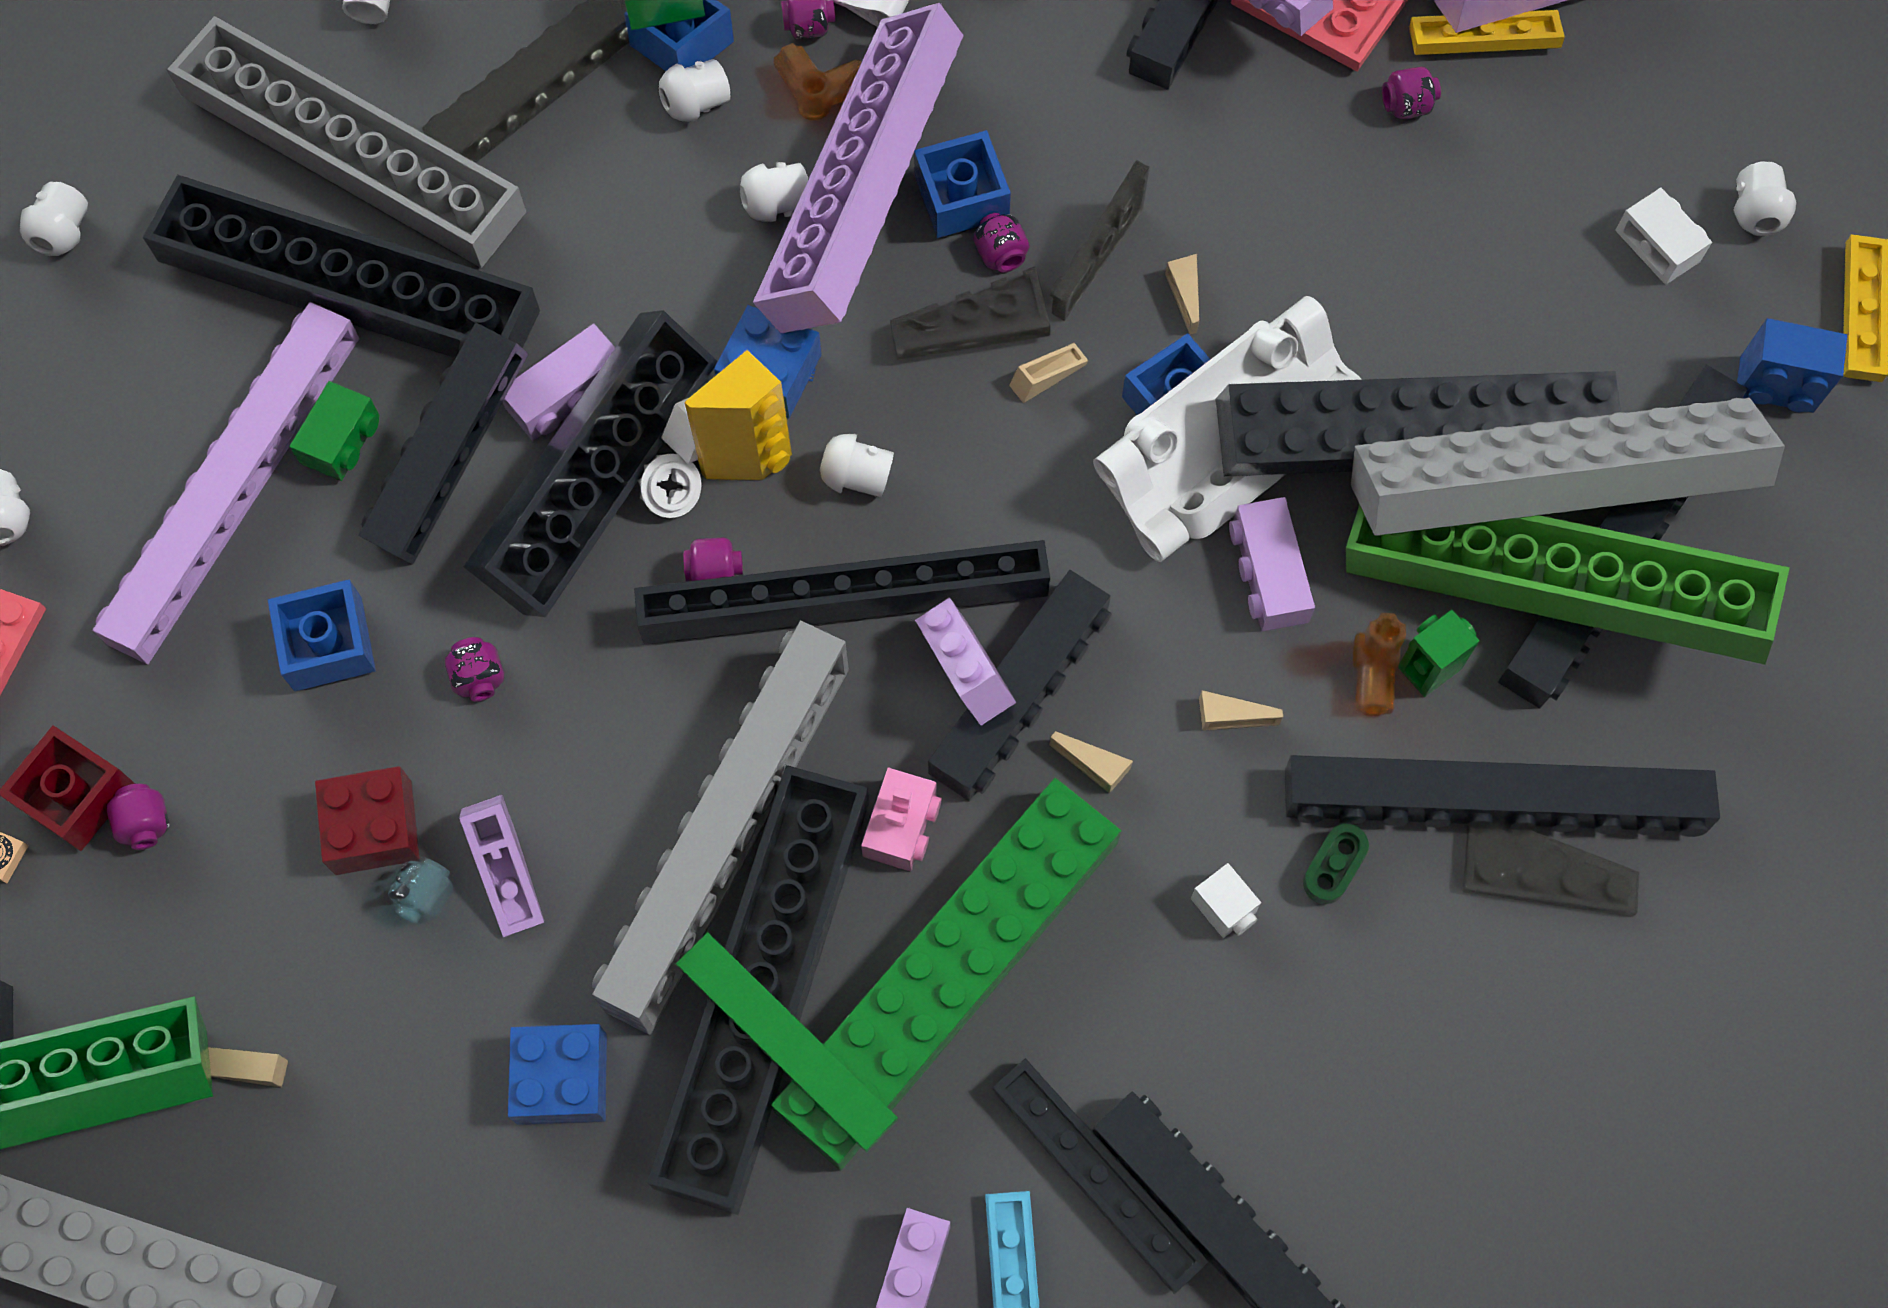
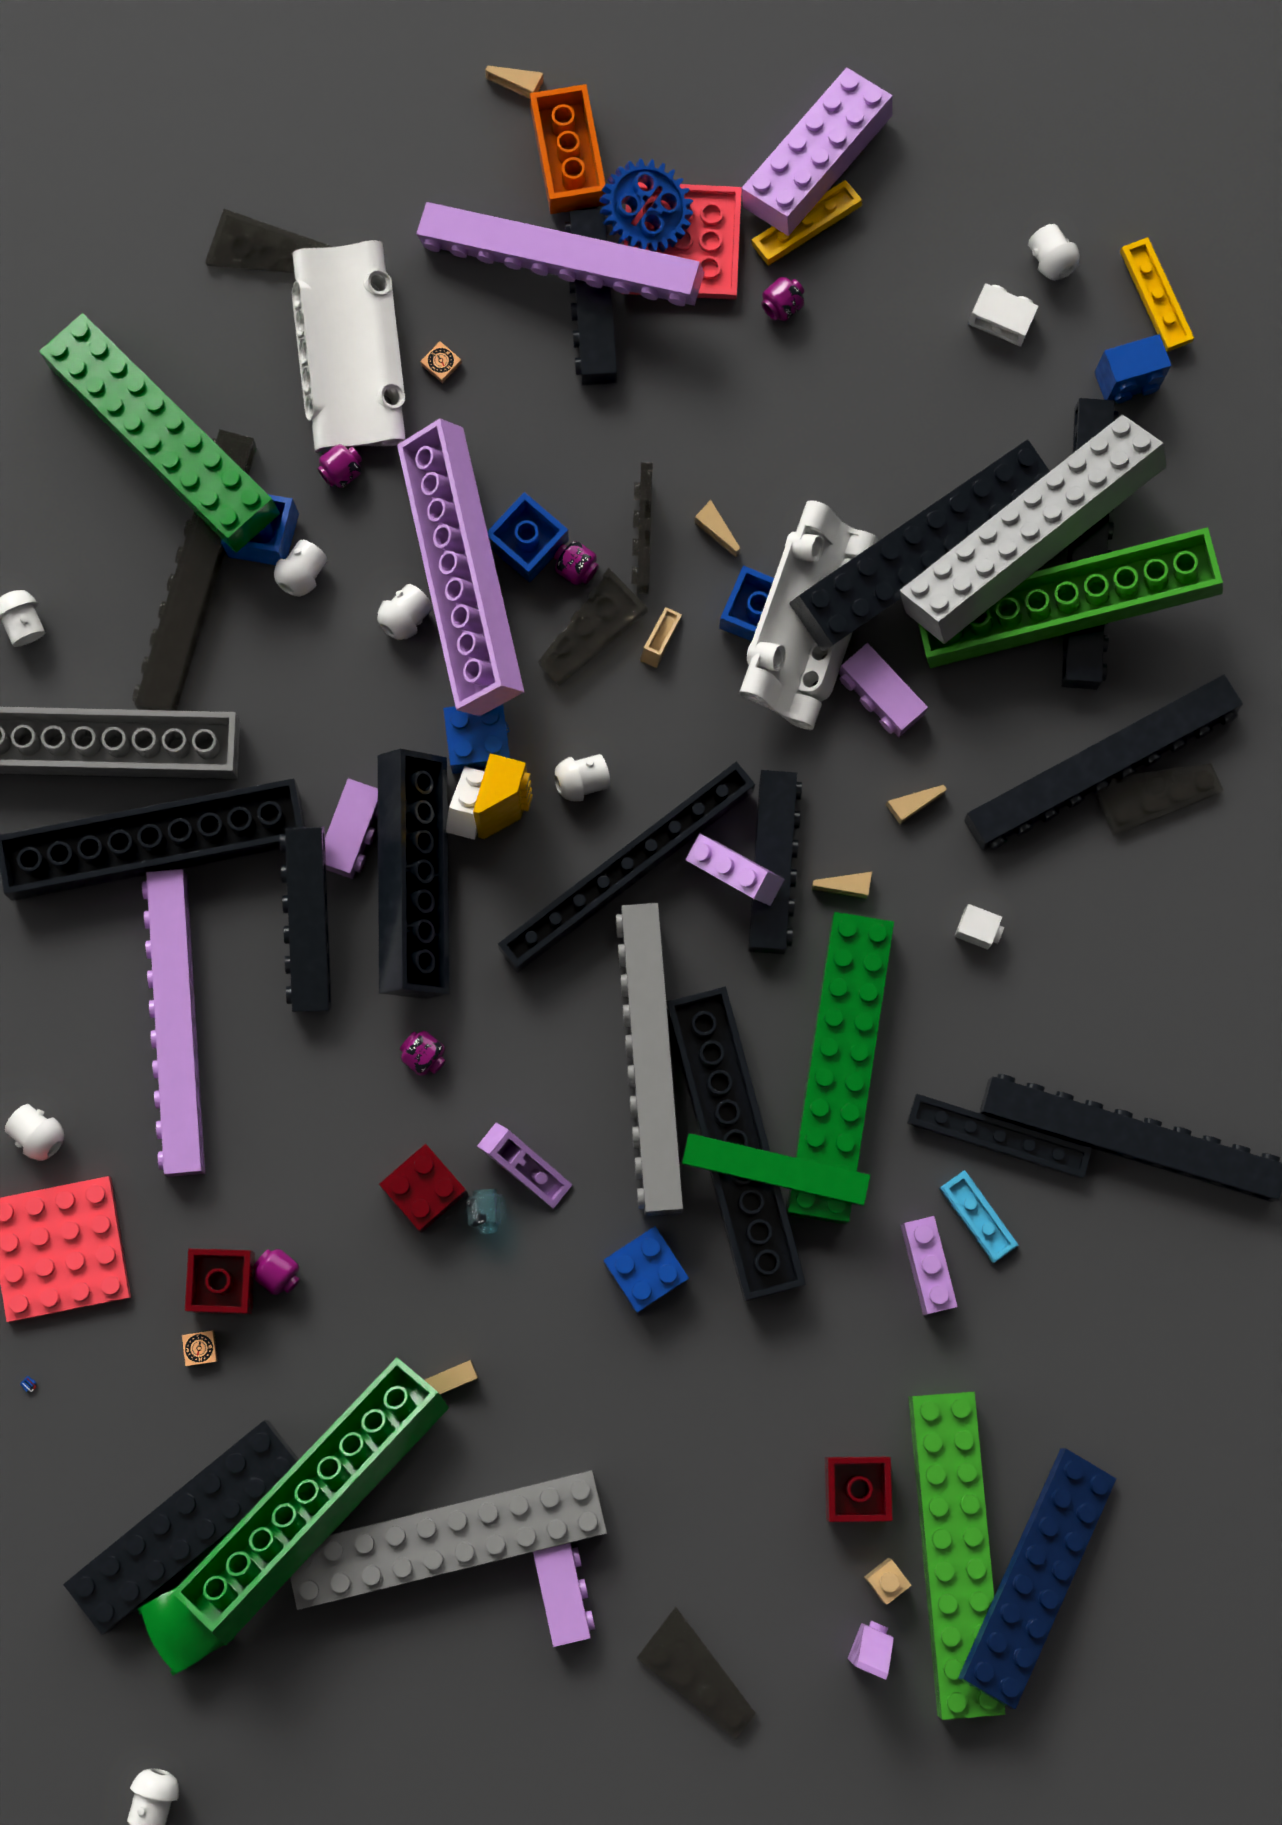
camera: 35 degrees left, 10 degrees up
blue brick [267,579,376,691] -> none
green brick [289,381,380,481] -> none
white gear [638,453,701,518] -> none
magenta head [684,537,743,582] -> none
clear orange piece [774,43,862,120] -> none
bright pink brick [861,768,942,872] -> none
dark green plate [1303,824,1369,904] -> none
clear orange piece [1353,613,1406,716] -> none
green brick [1398,610,1479,698] -> none

